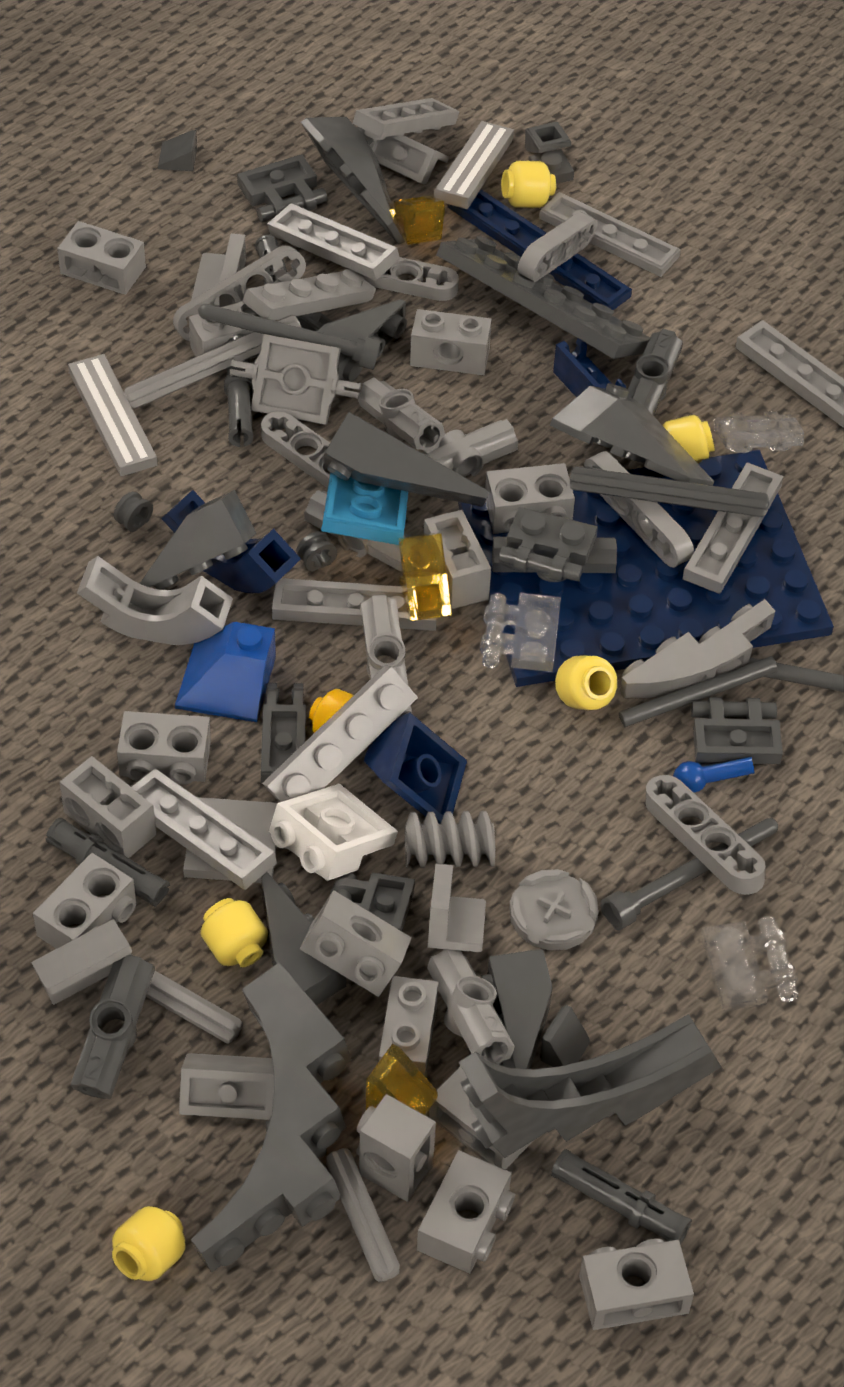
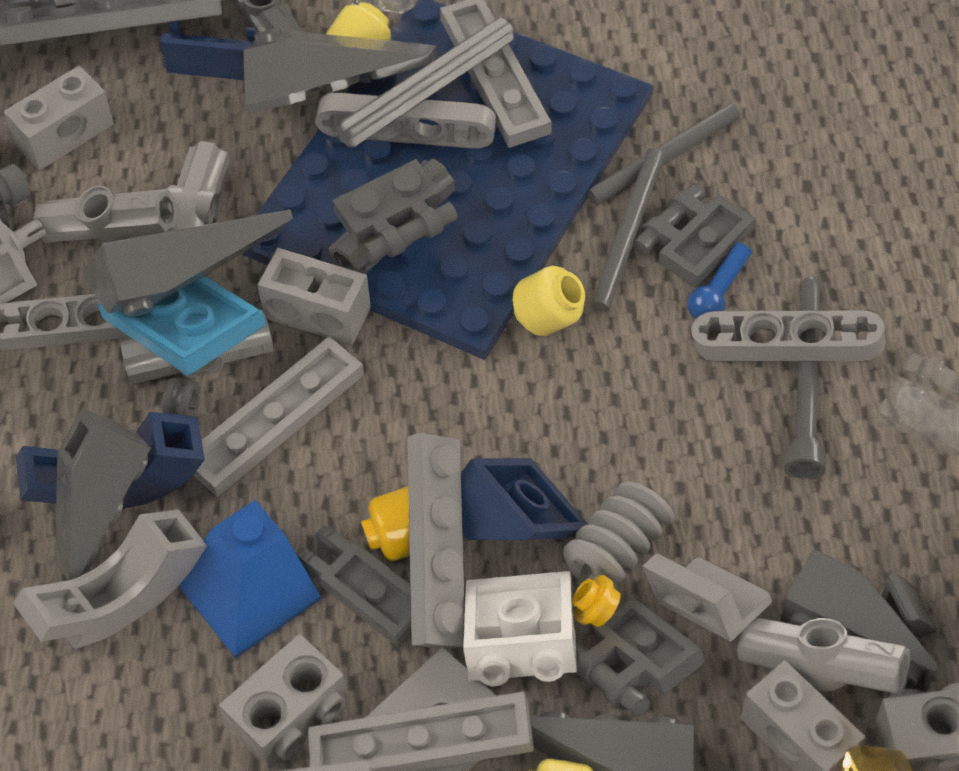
camera: 45 degrees left, 5 degrees up
light grey brick [300,890,412,997] -> none
light grey piece [360,595,412,717] -> none
clear yellow slope [398,533,452,621] -> none
clear plate [480,593,561,672] -> none
light grey brick [485,463,575,534] -> none
light grey tile [509,869,599,950] -> none
light grey slope [620,599,775,698] -> none
none -> yellow plate [572,575,620,627]

